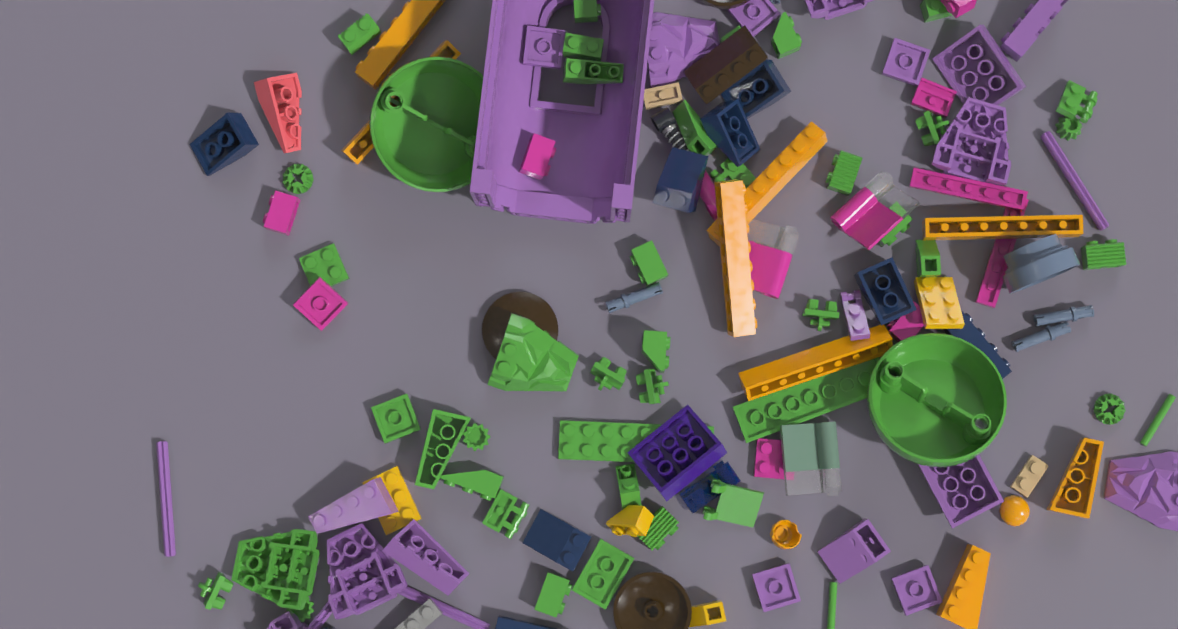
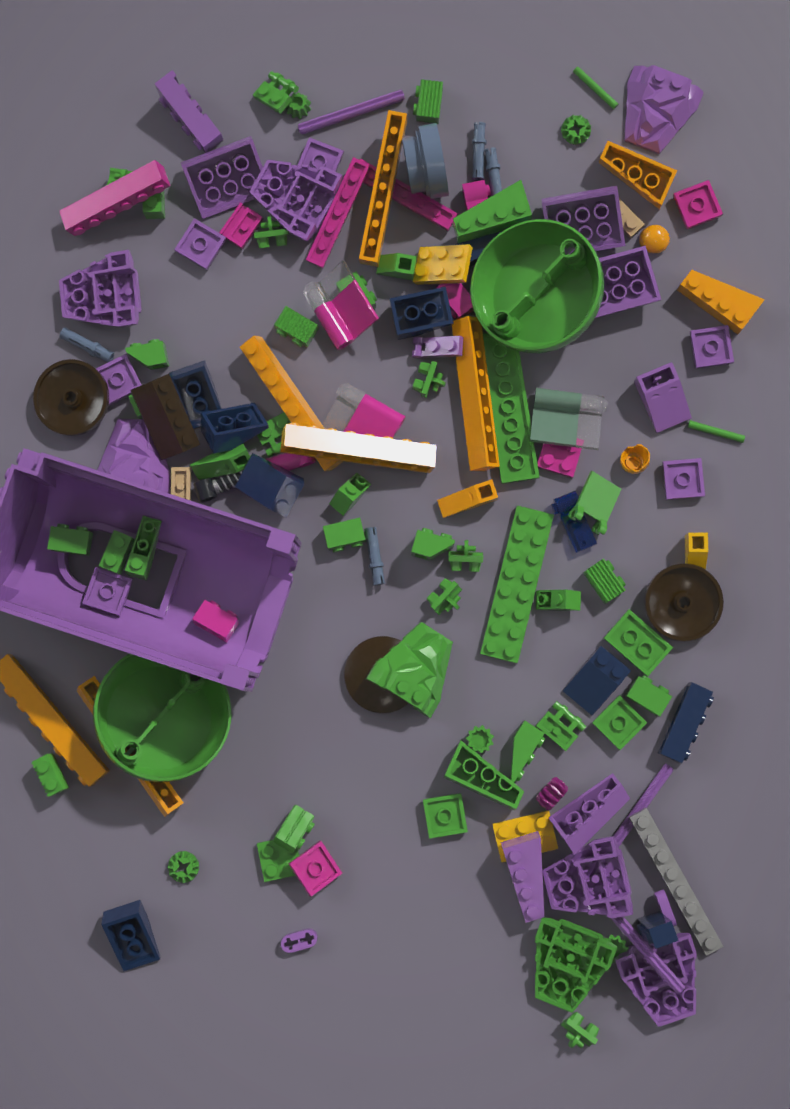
camera: 70 degrees left, 0 degrees up
medium lavender axle [156,441,176,557] -> none
coral wedge [254,73,302,154] -> none
dark pink brick [263,190,301,236] -> none
yellow slope [606,505,654,537] -> none
dark purple slope [627,404,727,502] -> none
none -> bright green brick [273,805,315,853]
none -> medium lavender beam [281,928,318,953]
none -> medium lavender plate [298,138,344,172]
none -> bright green slope [329,473,371,516]
none -> light orange slope [437,479,498,518]
none -> bright green wedge [453,180,532,243]
none -> dark pink brick [462,180,491,211]
none -> magenta gear [536,777,568,810]
none -> medium lavender slope [542,186,626,254]
none -> bright green plate [592,695,647,750]
none -> dark pink plate [673,180,723,229]

